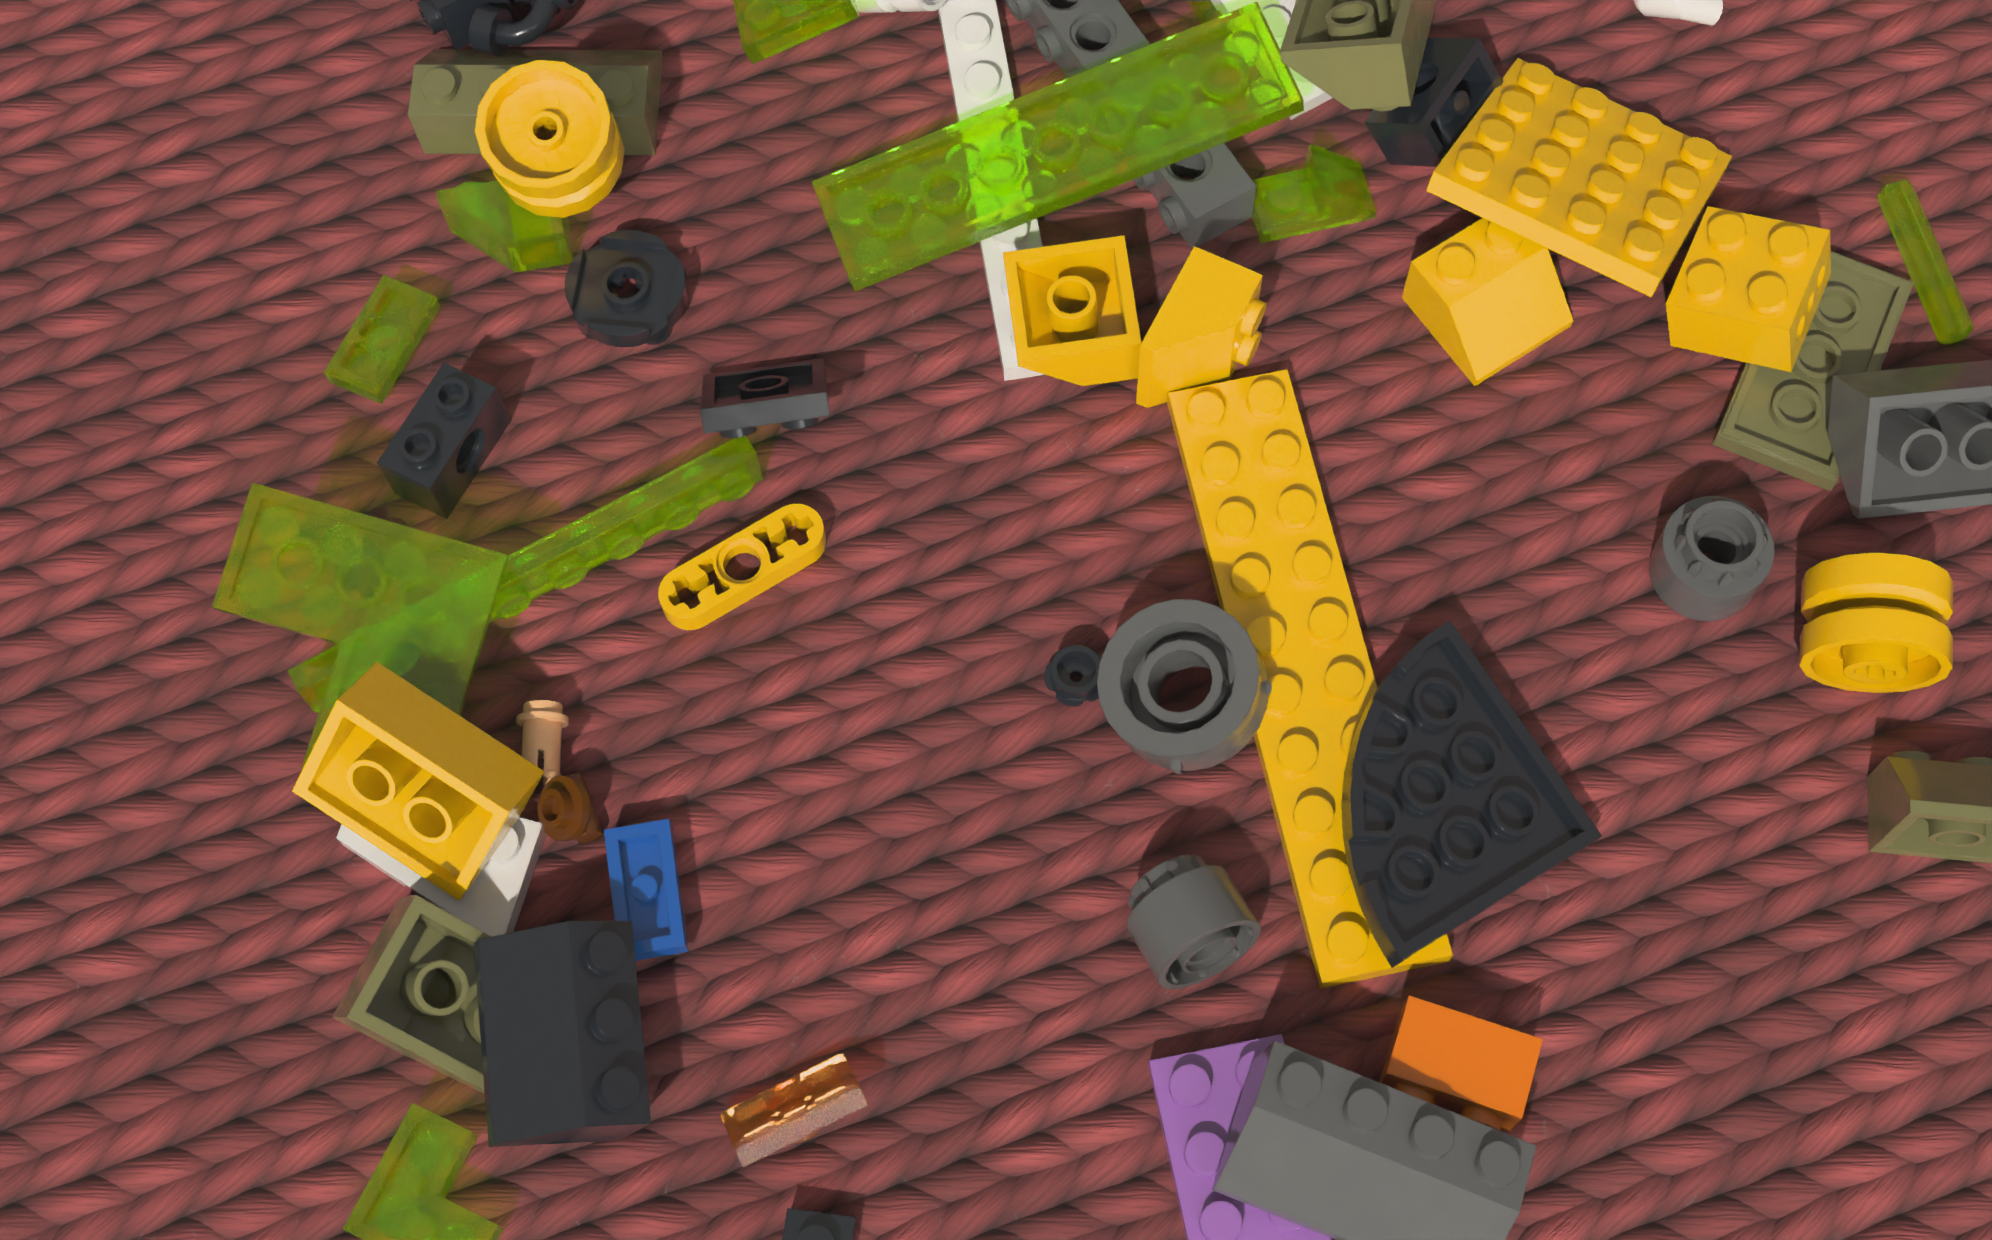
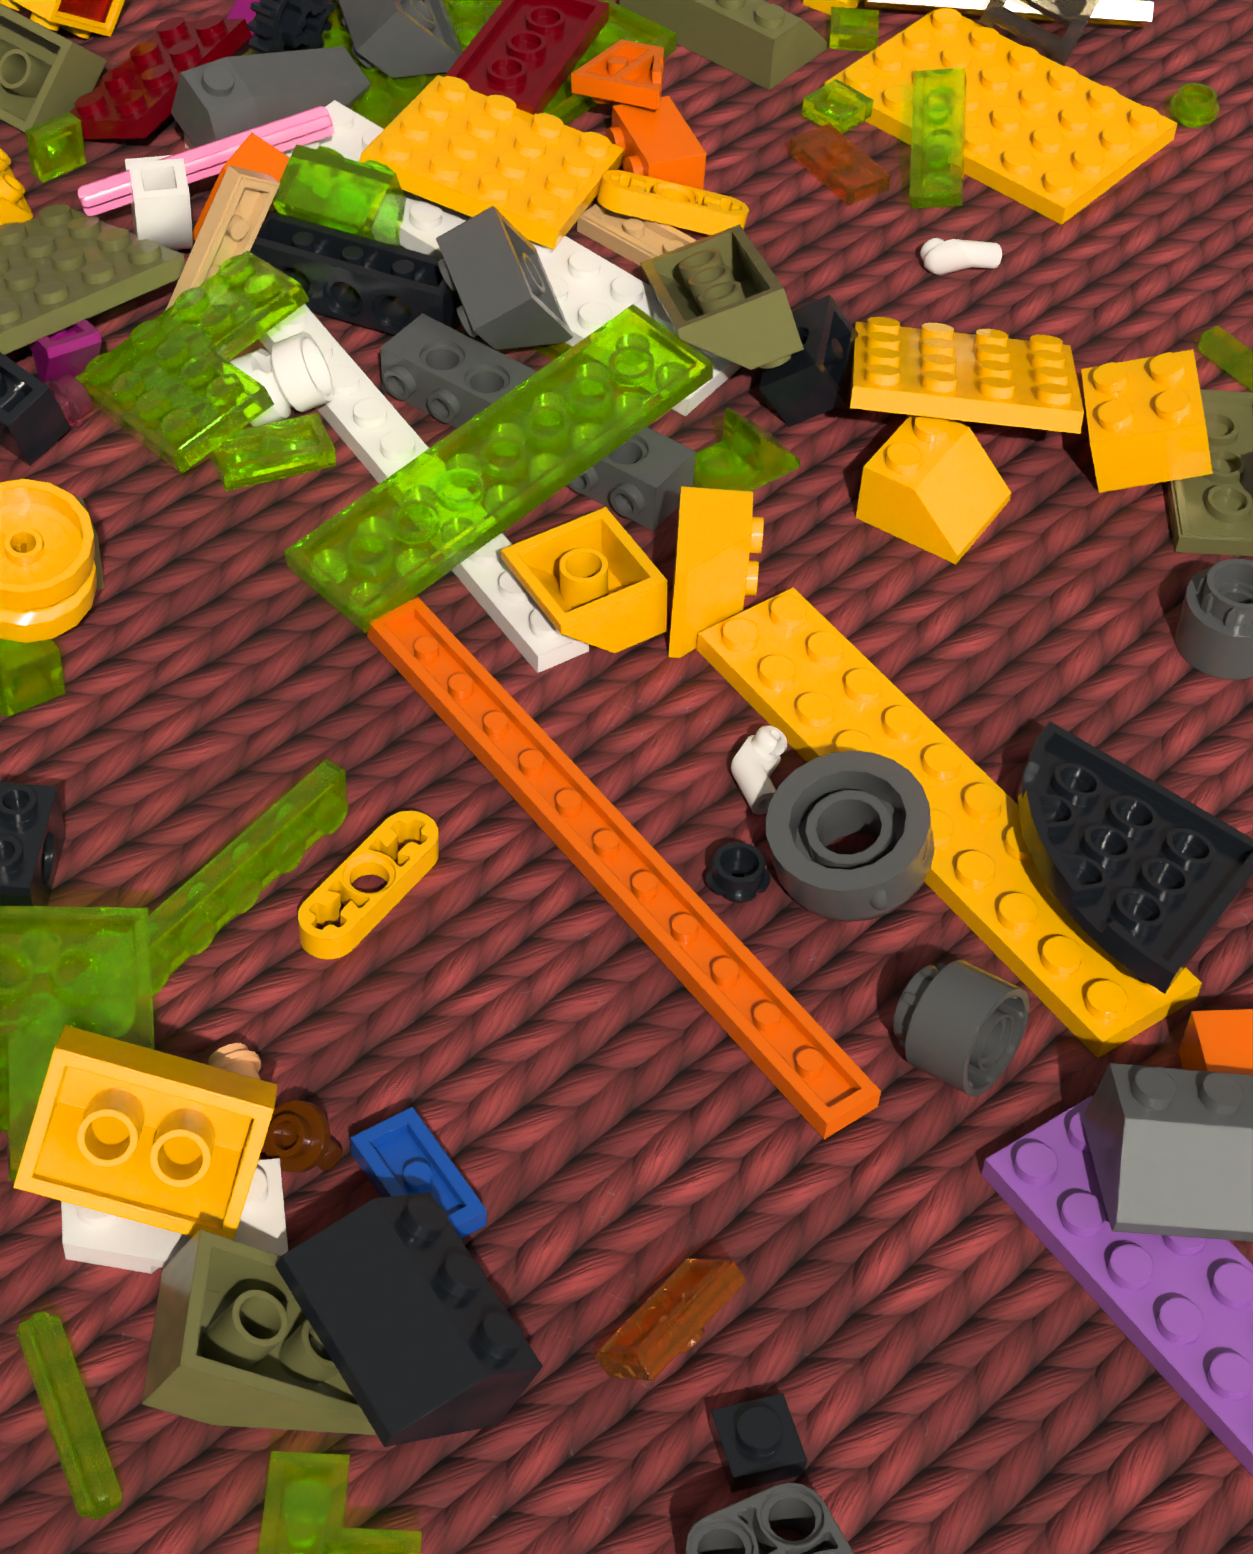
camera: 30 degrees left, 20 degrees down
black plate [565,230,688,347] -> none
black plate [700,358,830,438] -> none
none -> clear neon green axle [17,1311,123,1521]
none -> clear neon green plate [207,413,336,491]
none -> orange plate [367,597,881,1139]
none -> white arm [731,726,787,815]

